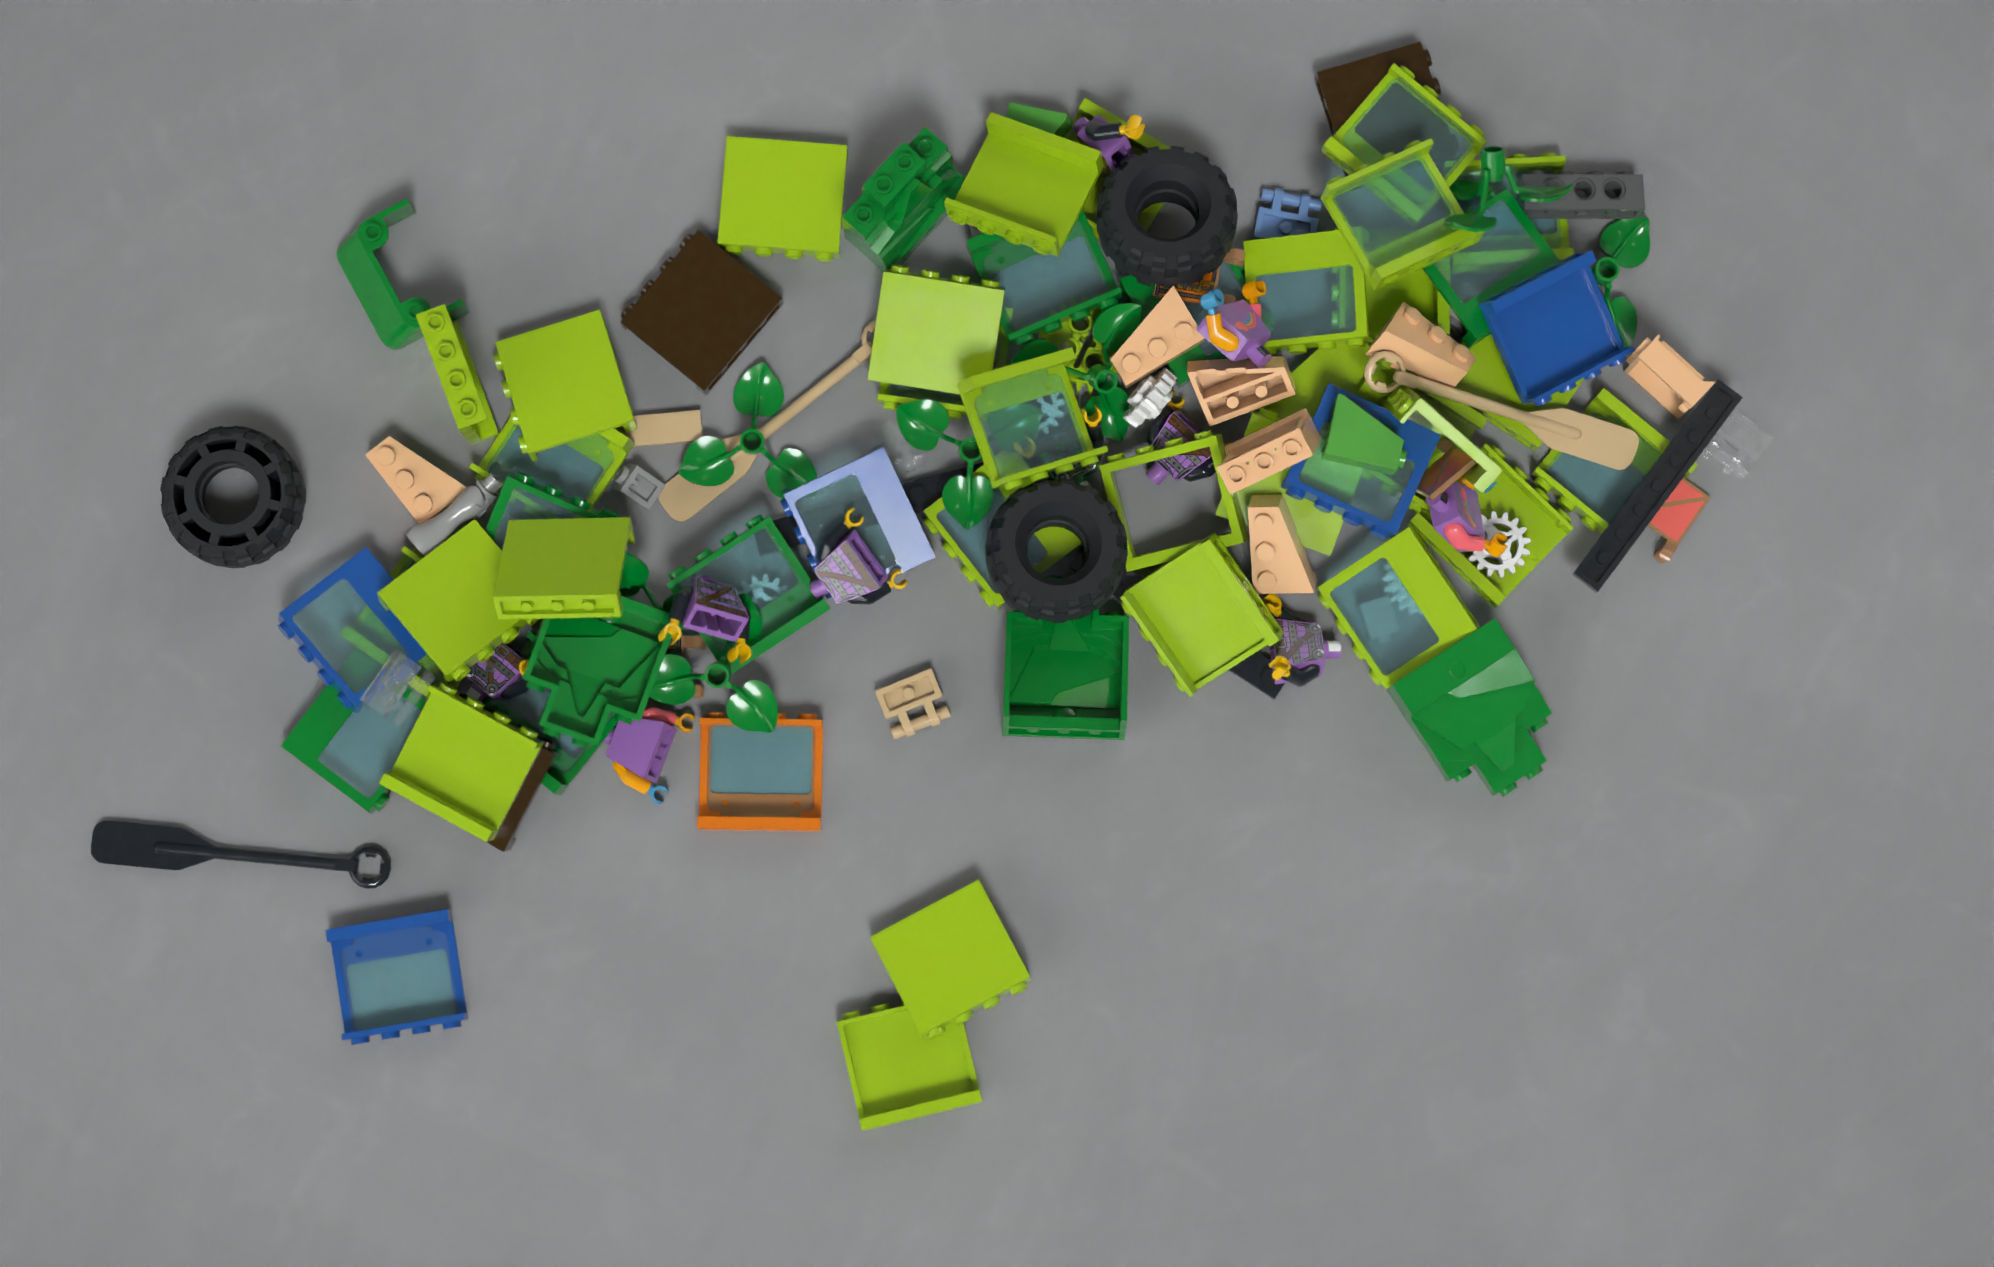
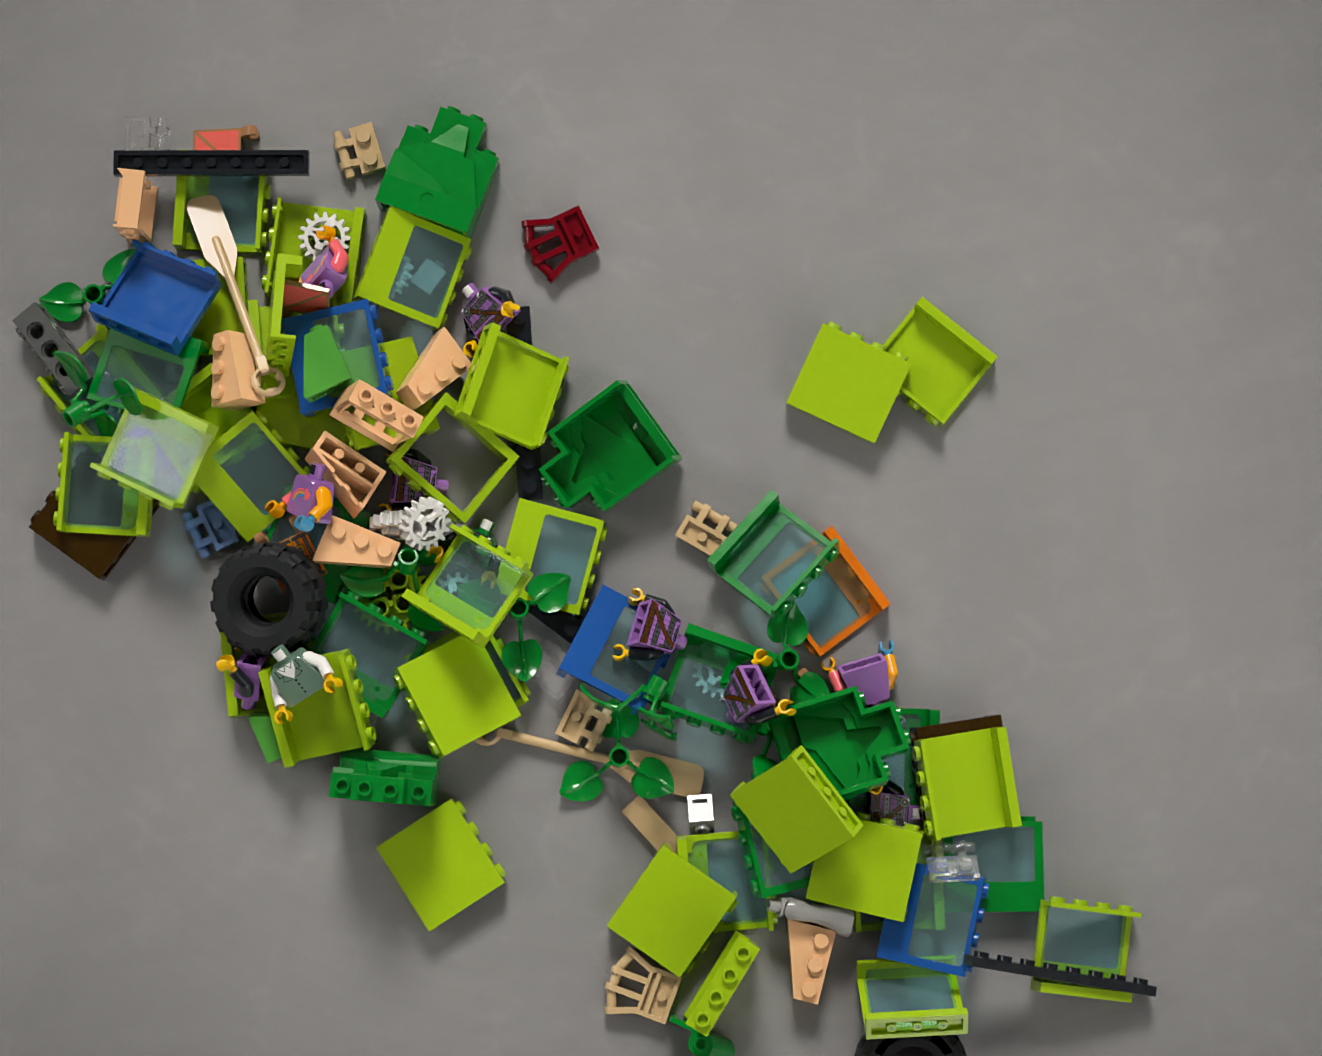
camera: 130 degrees left, 0 degrees up
black piece [91,821,391,889] -> none
clear light blue panel [325,909,468,1045] -> none
dark brown panel [620,230,784,396] -> none
black tyre [985,478,1128,623] -> none
none -> torso [270,644,343,724]
none -> tan plate [333,122,386,179]
none -> white gear [398,496,451,551]
none -> dark red plate [521,205,600,284]
none -> tan plate [555,689,613,752]
none -> green plant [580,674,678,742]
none -> tan plate [604,945,682,1024]
none -> panel [707,490,840,620]
none -> panel [857,955,968,1040]
none -> black plate [963,950,1157,997]
none -> clear light blue panel [1030,896,1142,1003]

